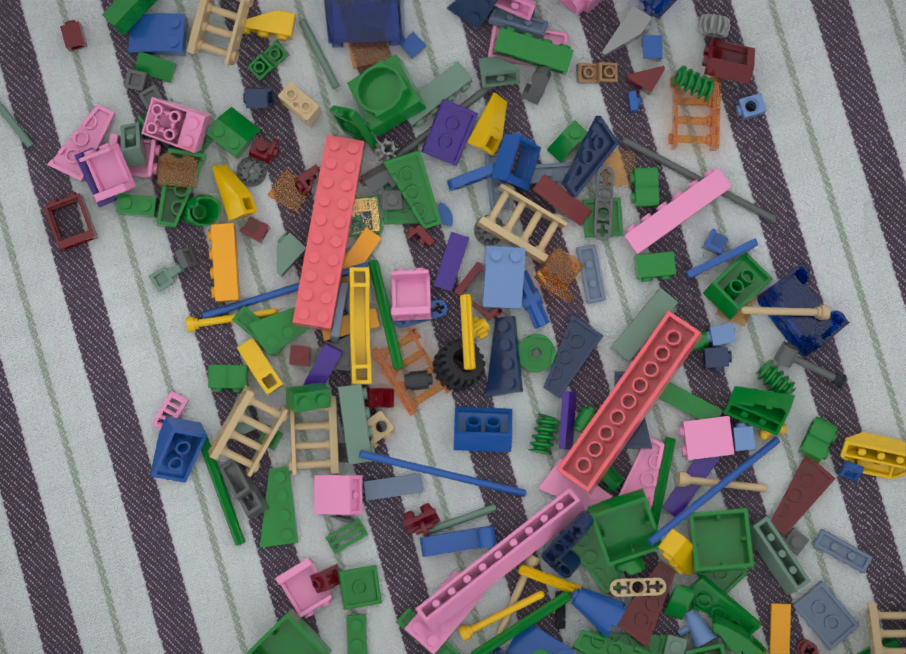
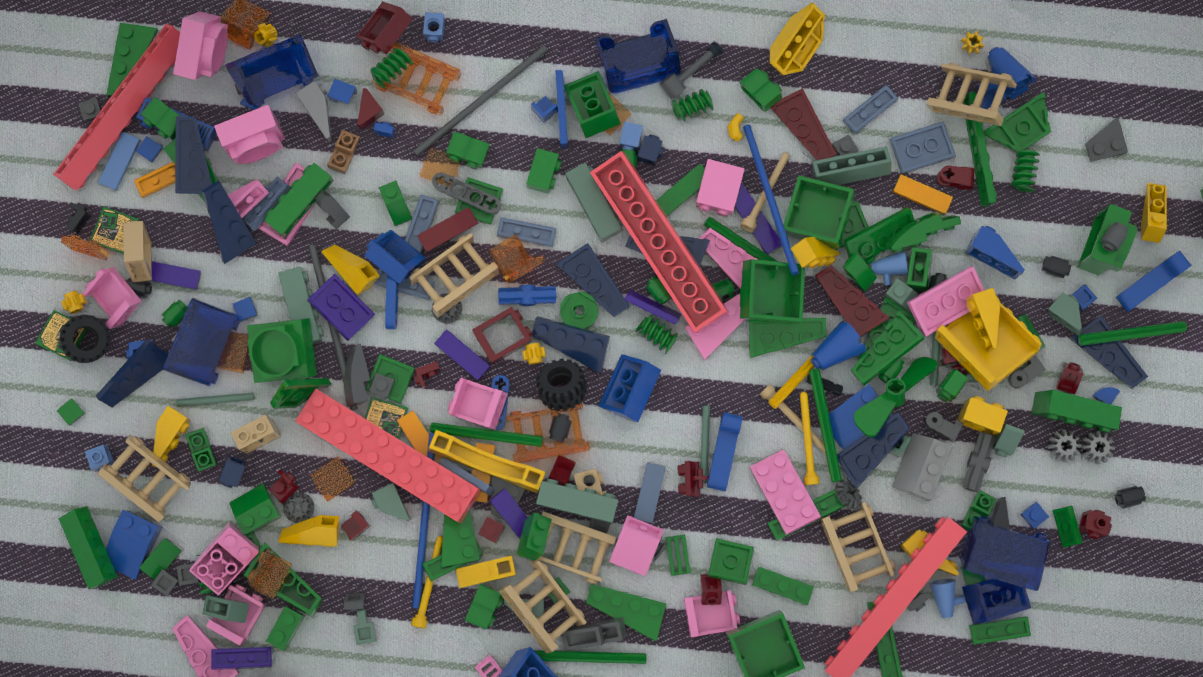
camera: 70 degrees left, 5 degrees down
dark red brick [60,20,88,52] -> none
bright pink panel [79,143,136,202] -> none
green hair [182,194,221,227] -> none
light orange brick [208,223,241,302] -> none
dark red bracket [294,164,320,195] -> none
blue piece [359,450,526,497] -> none
light grey gear [373,138,398,161] -> none
green wing [383,150,442,229] -> none
bright pink brick [415,488,586,631] -> none
blue tile [438,202,453,227] -> none
yellow axle [460,294,476,370] -> none
sand green slope [478,56,520,88] -> none
medium blue slope [482,246,525,309] -> none
dark blue beam [542,512,594,578] -> none
dark blue wing [562,116,619,197] -> none
tan beam [609,578,666,597] -> none
green hair [614,556,646,575] -> none
bright pink brick [624,168,732,255] -> none
light grey gear [698,14,731,38] -> none
green wedge [723,386,795,436] -> none
medium blue brick [731,423,755,451] -> none
tan piece [741,305,830,320] -> none
blue tile [838,460,864,481] -> none

